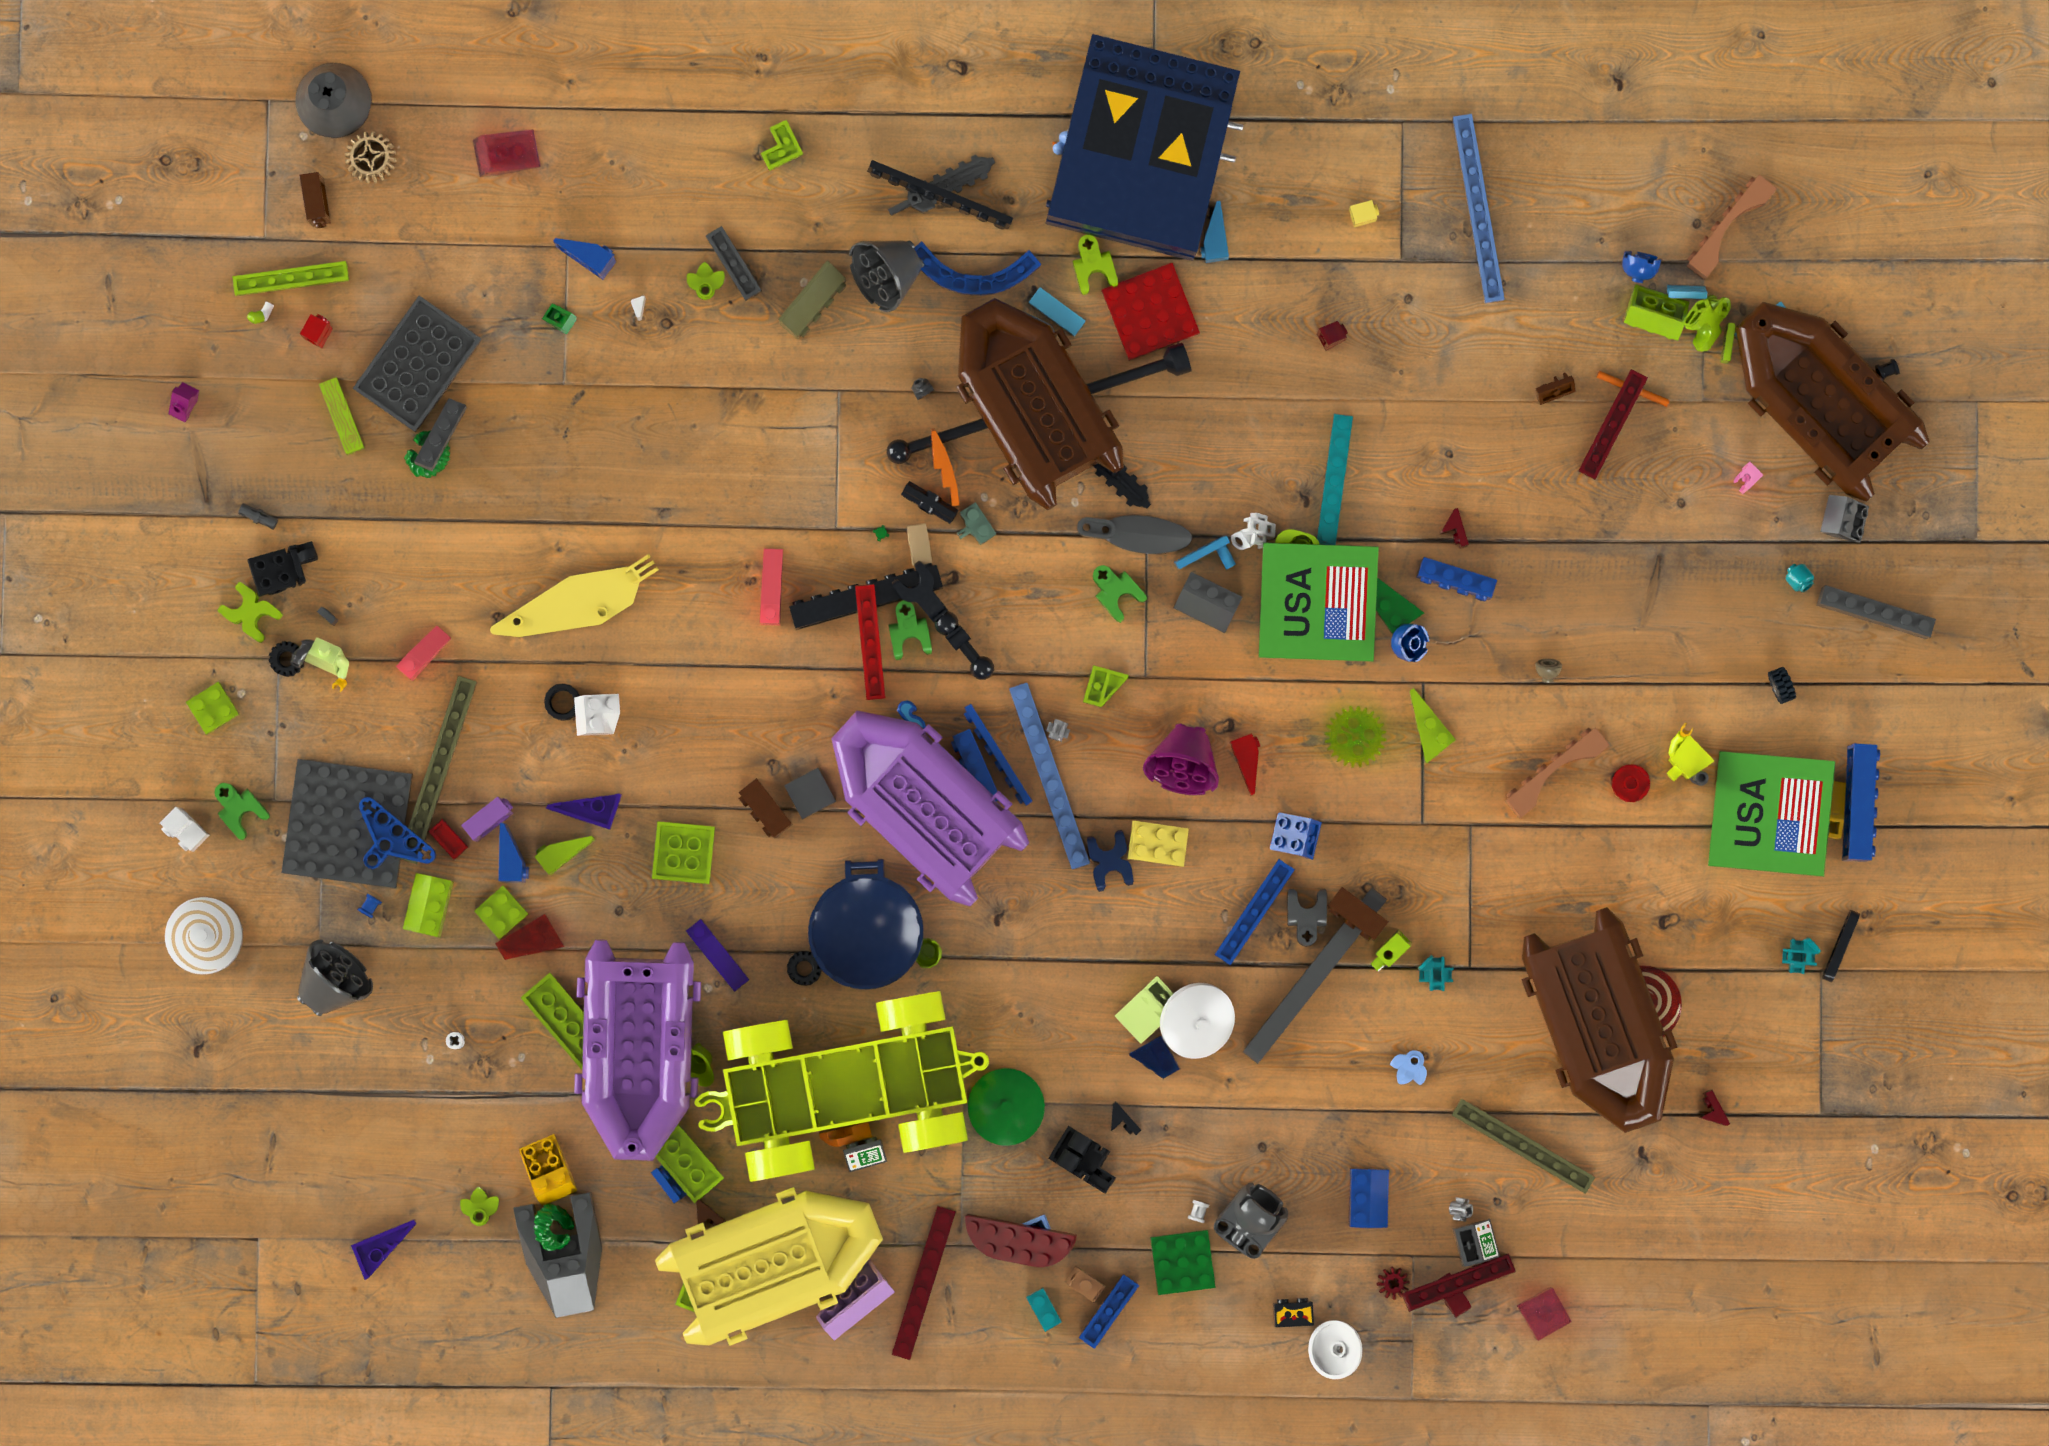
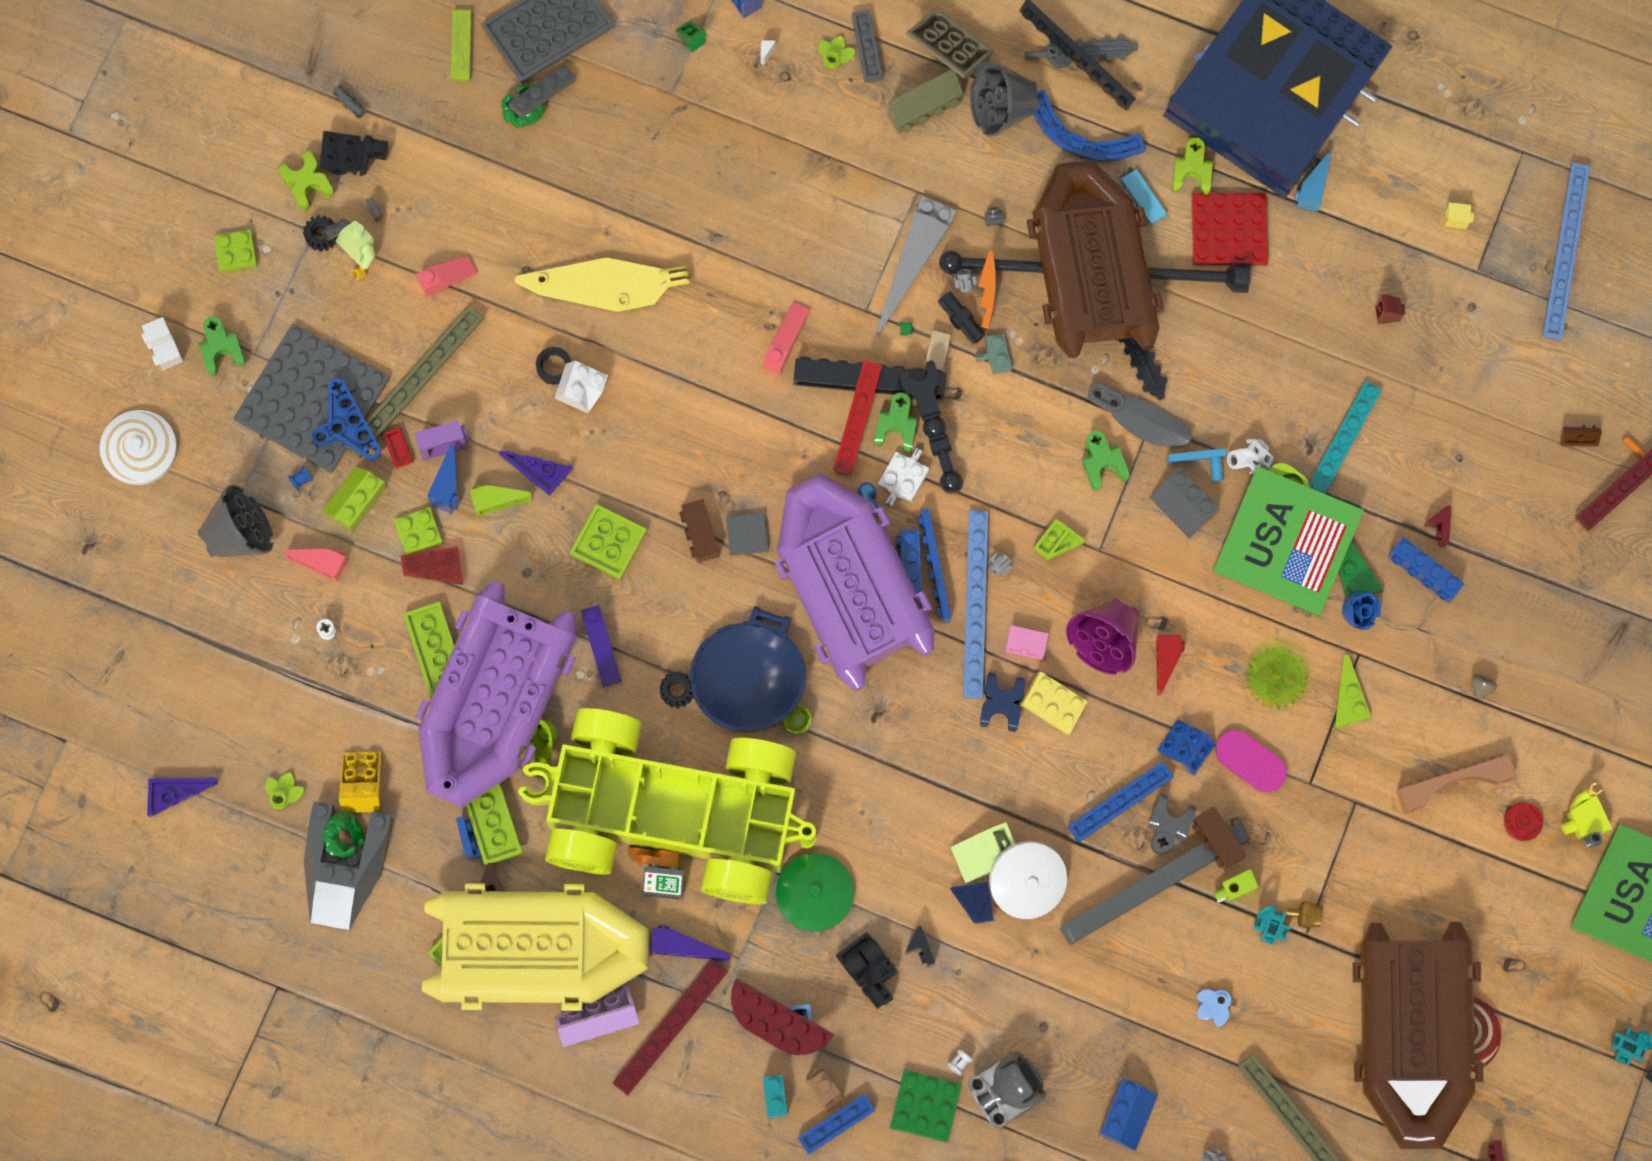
camera: 20 degrees right, 10 degrees down
none -> coral slope [283,549,348,581]
none -> dark purple slope [651,925,730,961]
none -> light grey plate [877,196,956,335]
none -> white plate [878,448,930,507]
none -> dark tan slope [906,7,994,78]
none -> light grey gear [954,269,977,292]
none -> bright pink hinge [1005,625,1049,660]
none -> dark pink tile [1216,730,1287,792]
none -> pearl gold piece [1286,901,1323,928]

